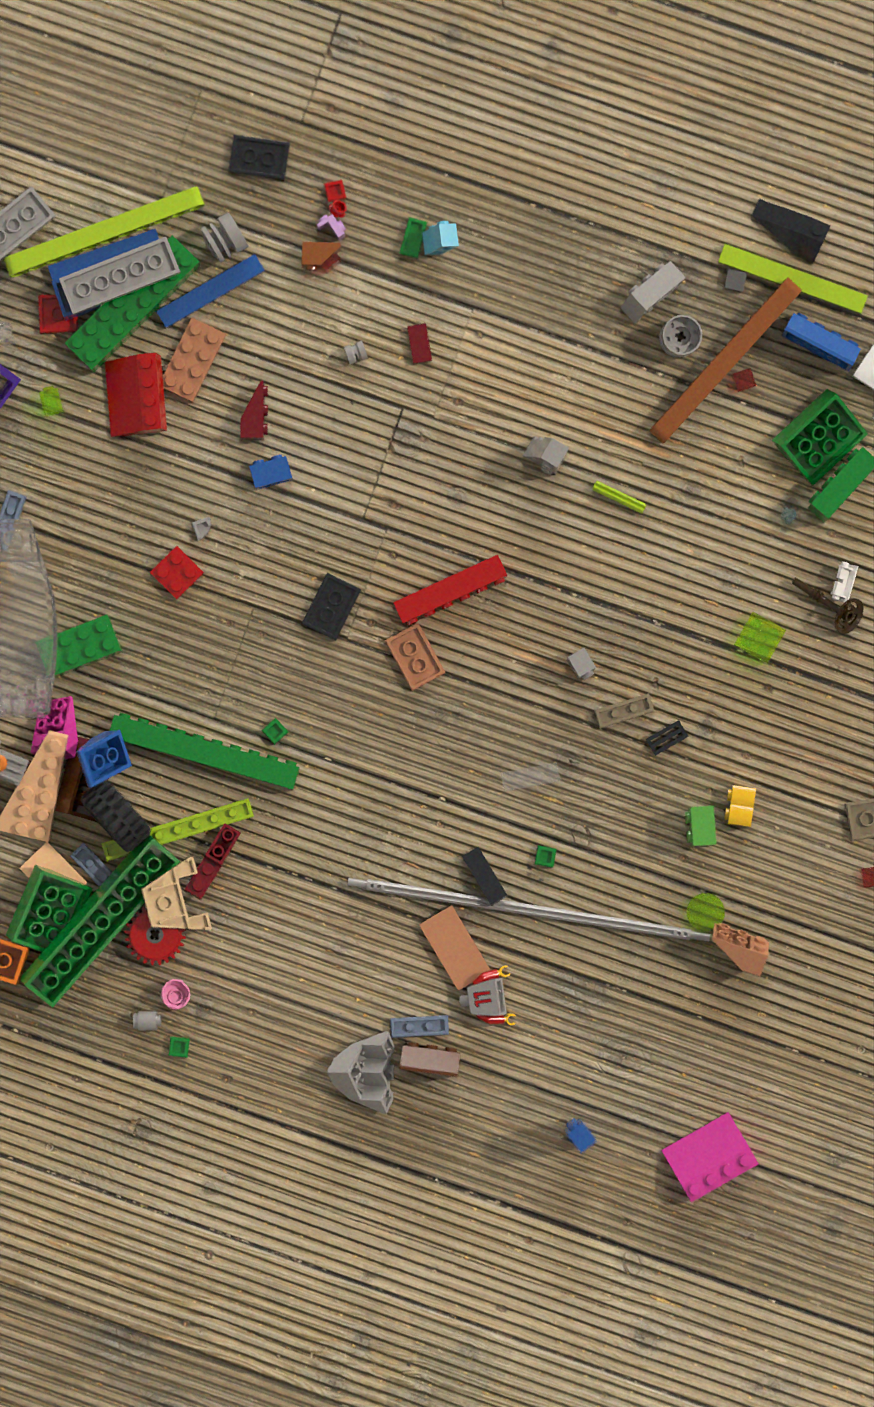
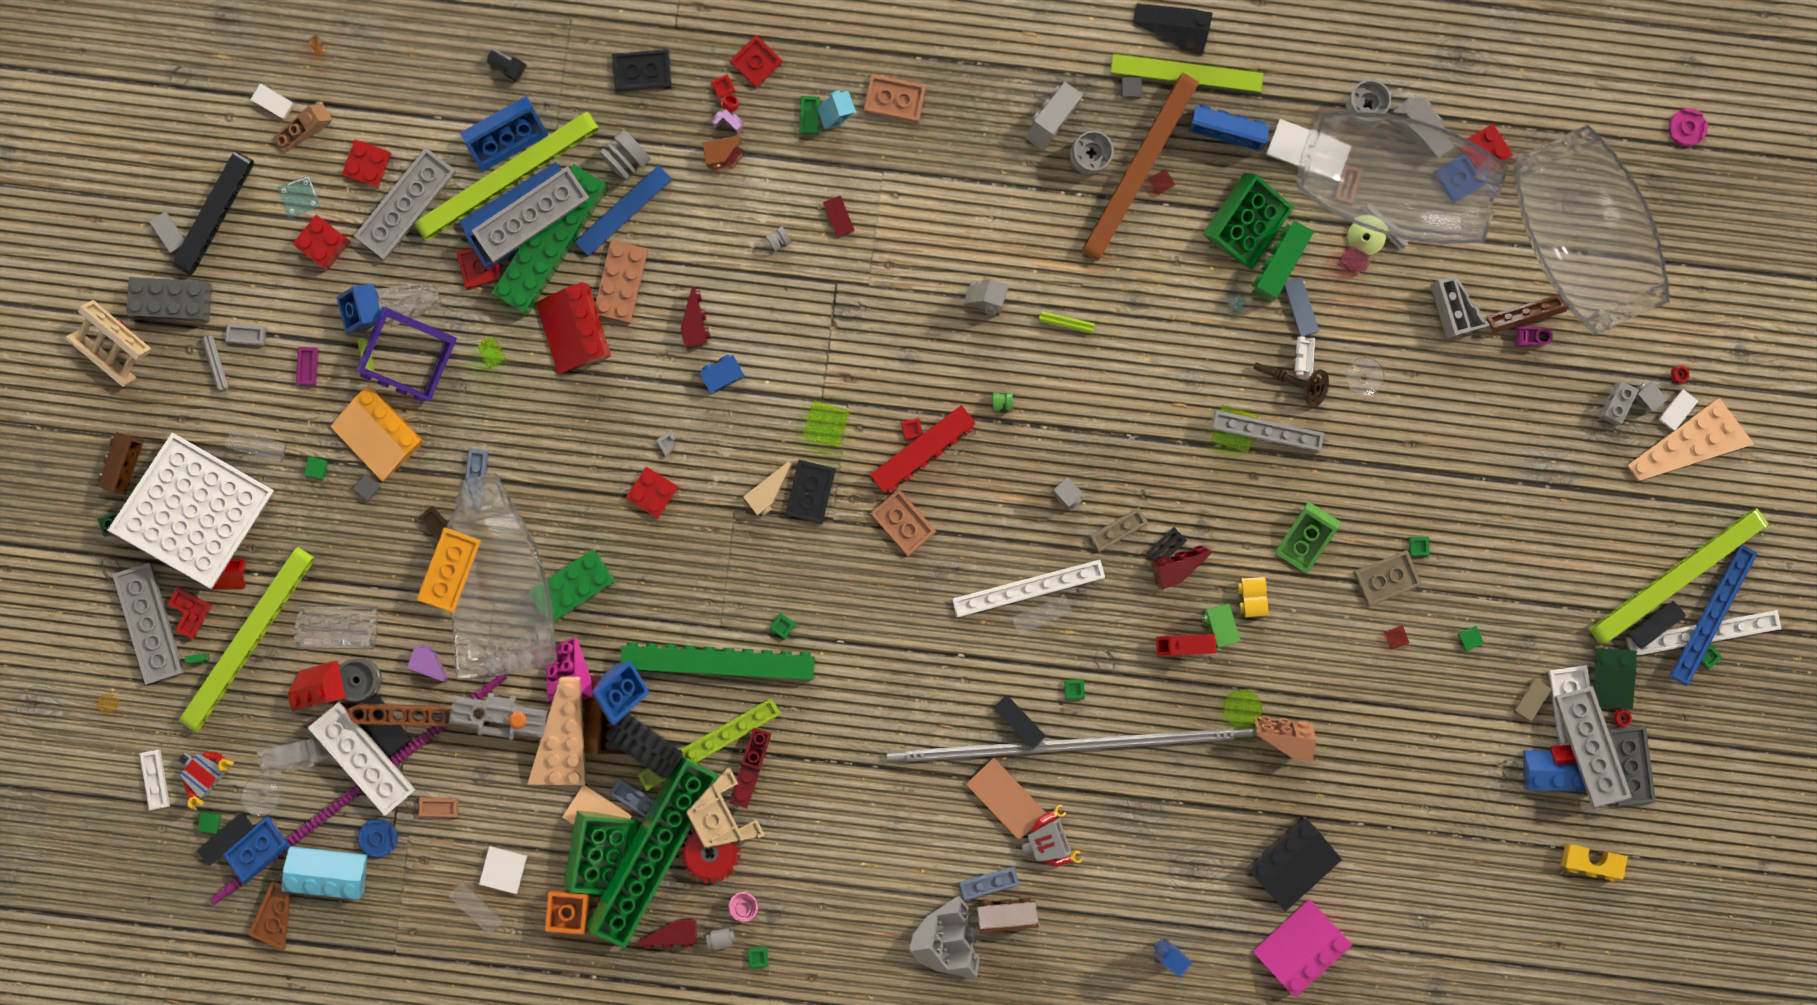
camera: 15 degrees left, 0 degrees up
none -> blue slope [460,96,549,172]
none -> black piece [486,48,527,82]
none -> dark red slope [637,918,697,949]
none -> red tile [730,35,783,89]
none -> tan slope [744,461,792,516]
none -> clear neon green plate [802,400,850,448]
none -> nougat tile [863,74,926,123]
none -> red tile [901,418,923,441]
none -> white tile [952,560,1105,617]
none -> bright green wheel [993,392,1013,411]
none -> dark red slope [1152,546,1212,589]
none -> red slope [1156,634,1216,656]
none -> light grey tile [1210,410,1324,452]
none -> black slope [1246,816,1342,912]
none -> bright green slope [1275,501,1341,574]
none -> sand blue tile [1284,277,1319,337]

